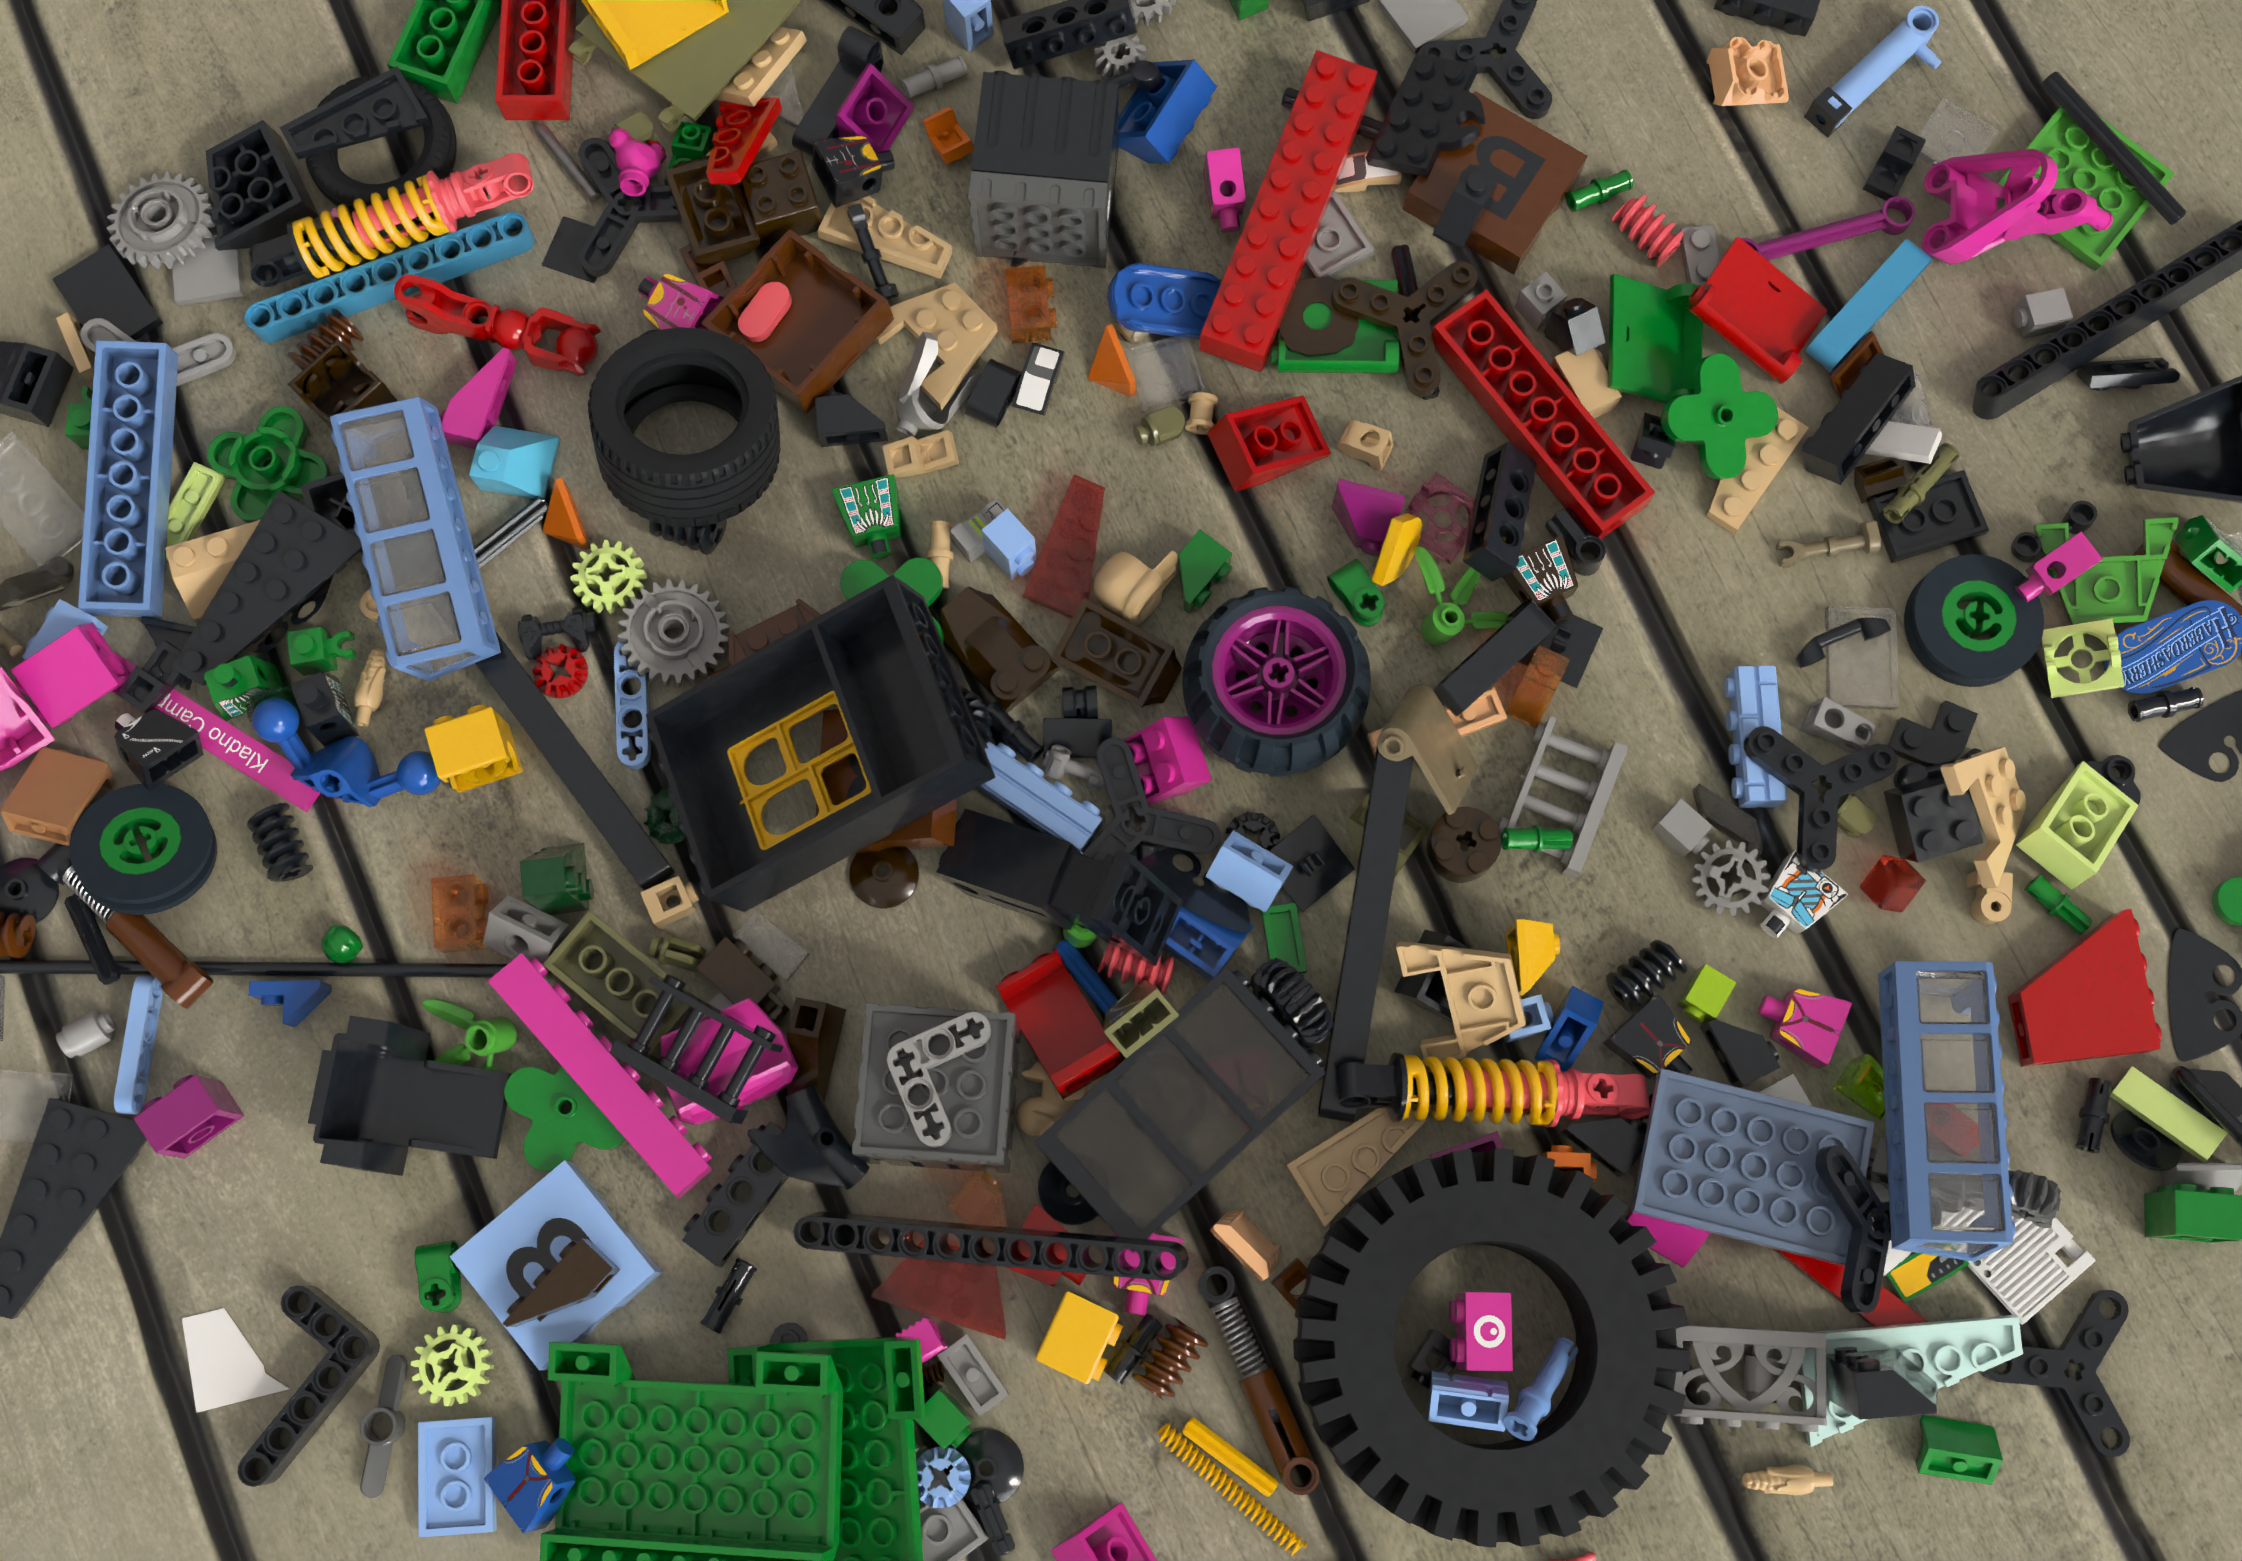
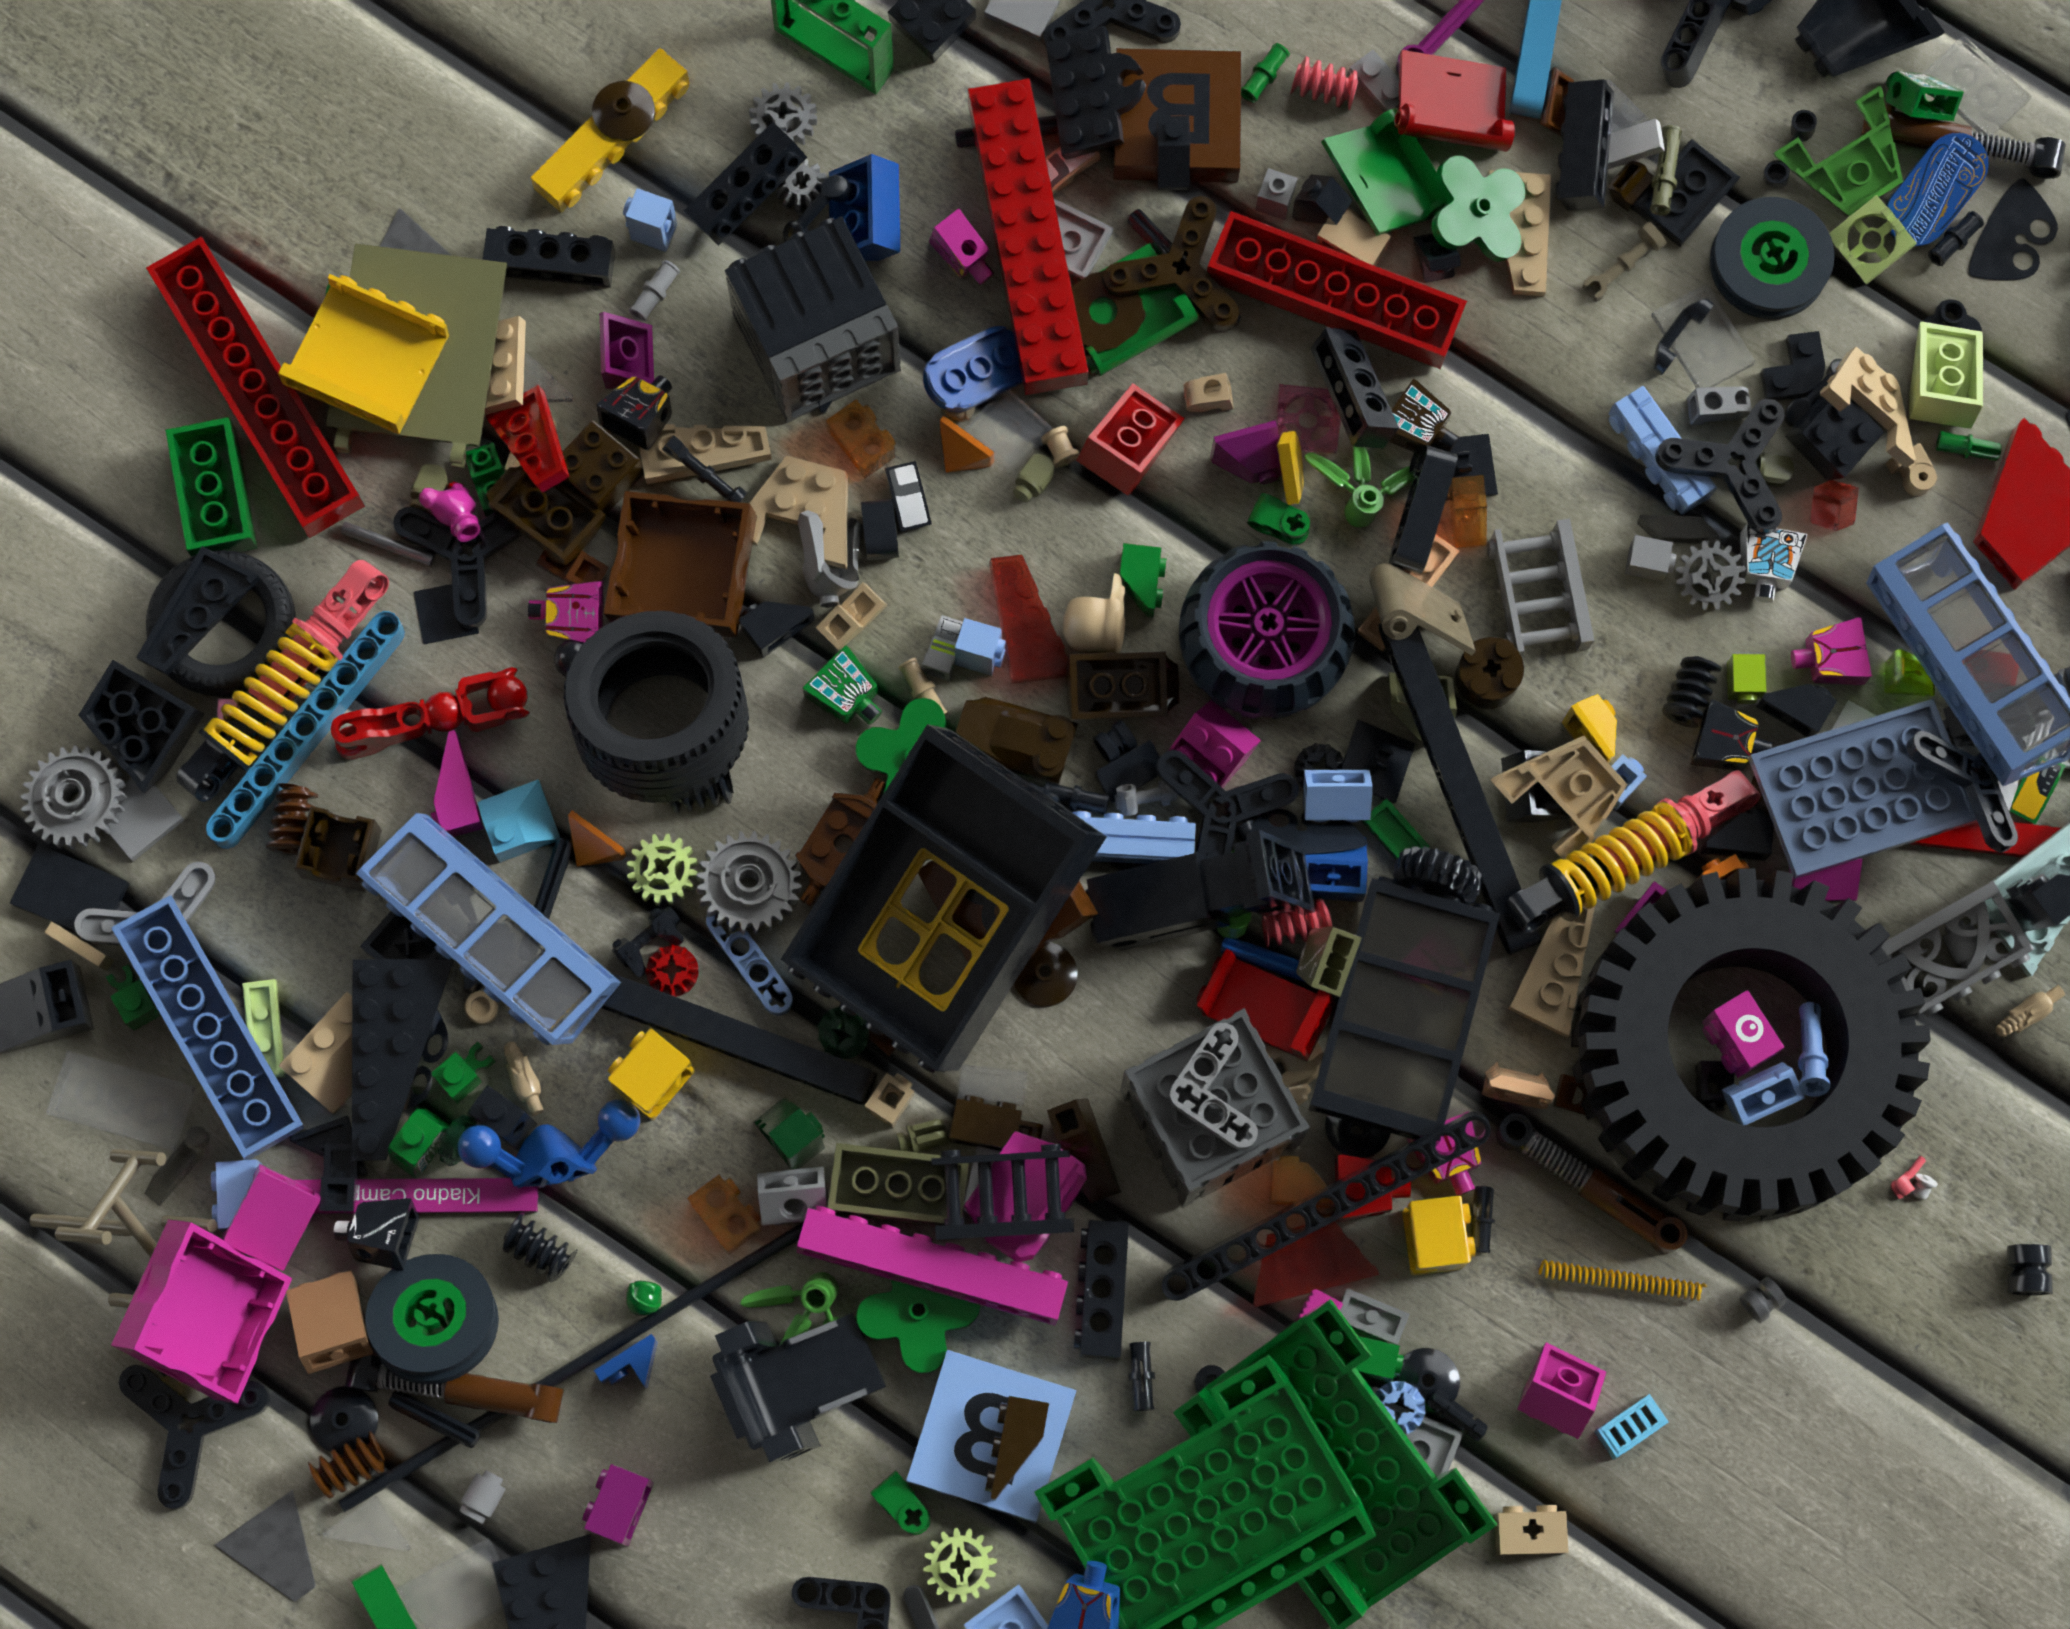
camera: 35 degrees left, 0 degrees up
light blue beam [114,975,163,1114] -> none
green plant [207,406,331,523] -> none
coral tile [738,282,792,342] -> none
black pin [747,1084,870,1190] -> none
black beam [792,26,884,156] -> none
orange bracket [923,107,974,165] -> none
reddish brown piece [1131,1317,1209,1400] -> none
yellow axle [1182,1417,1278,1497] -> none
green axle [1501,825,1573,853] -> none
blue slope [1534,986,1604,1071] -> none
black piece [1545,507,1606,576] -> none
dark pink torso [2015,531,2103,602] -> none

